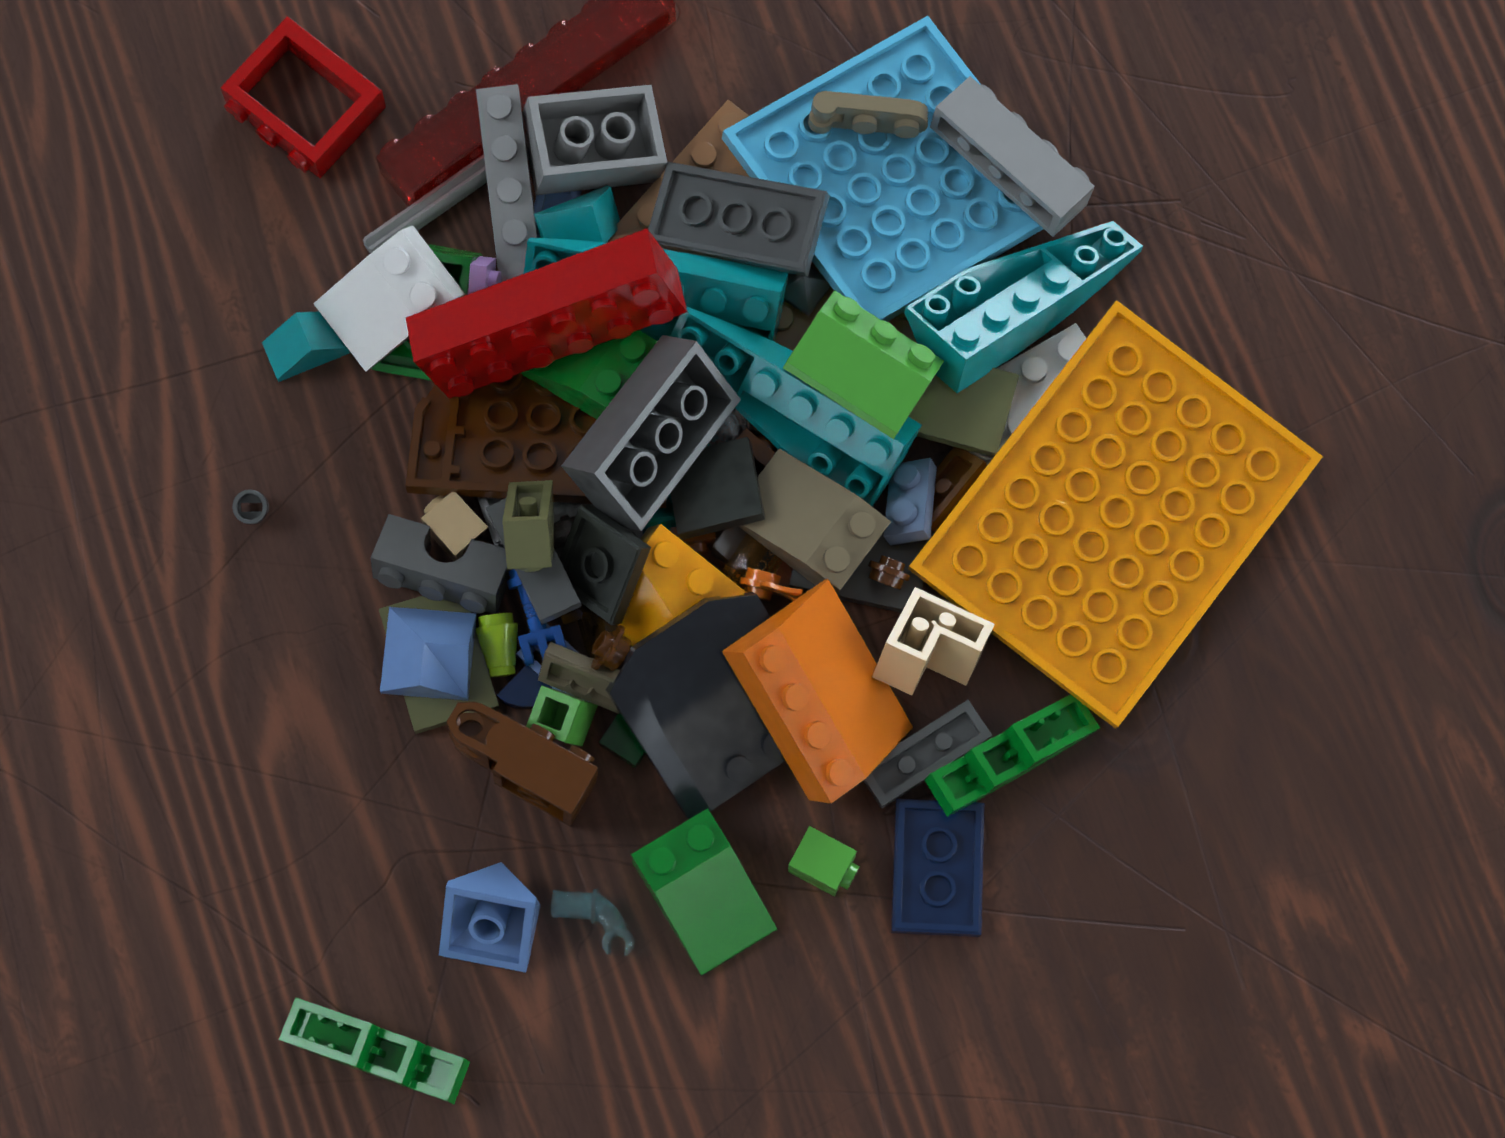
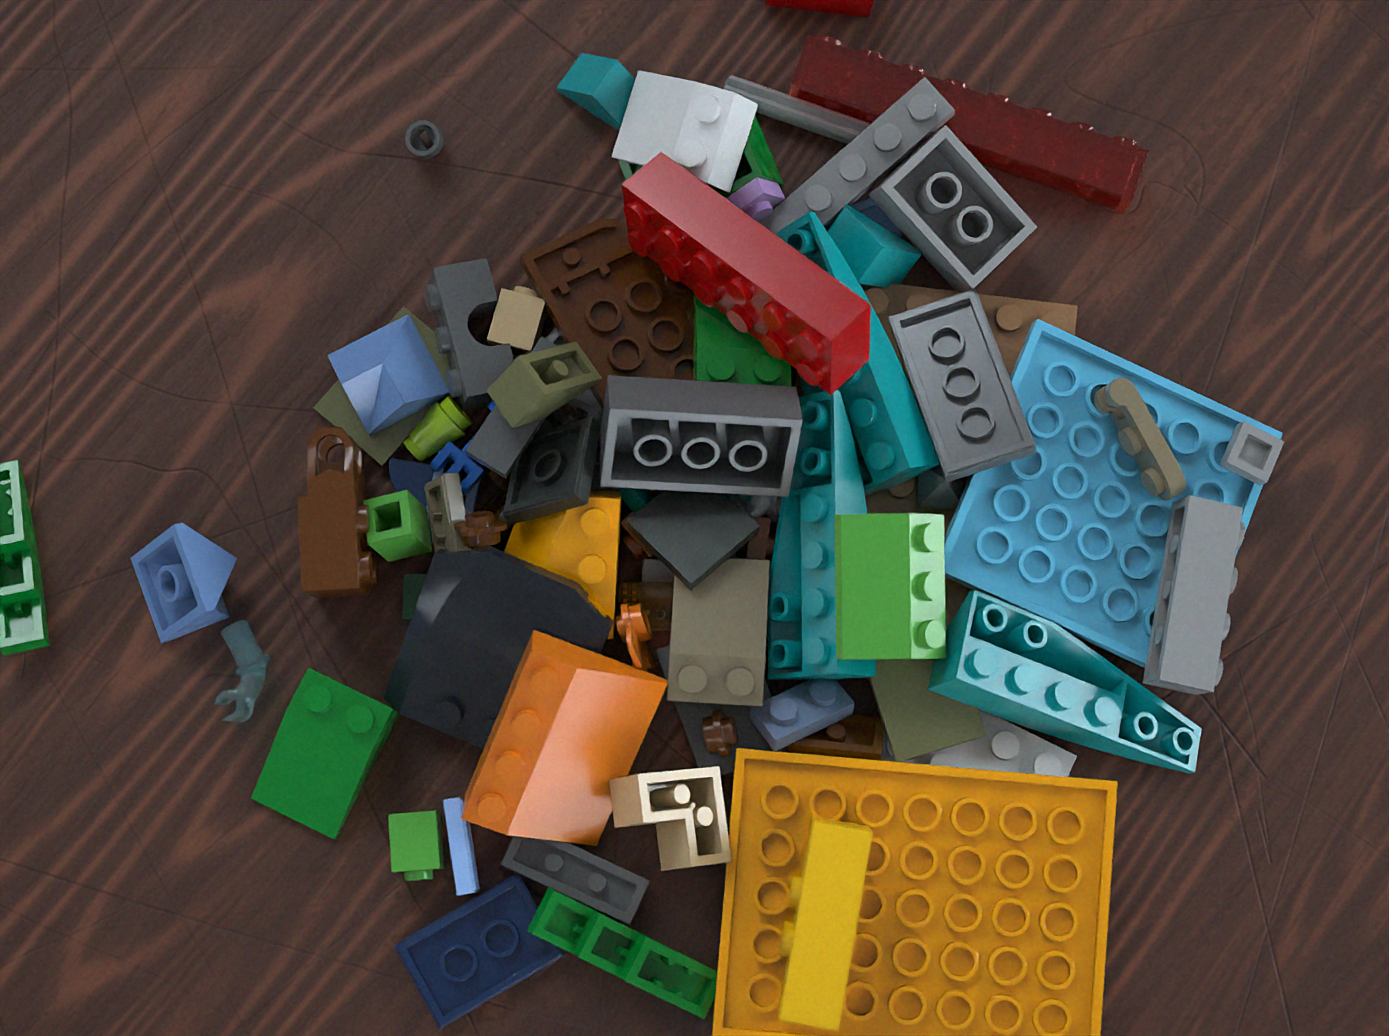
camera: 55 degrees right, 5 degrees up
none -> light blue tile [443,797,480,895]
none -> yellow brick [779,816,873,1031]
none -> light grey plate [1220,421,1284,485]

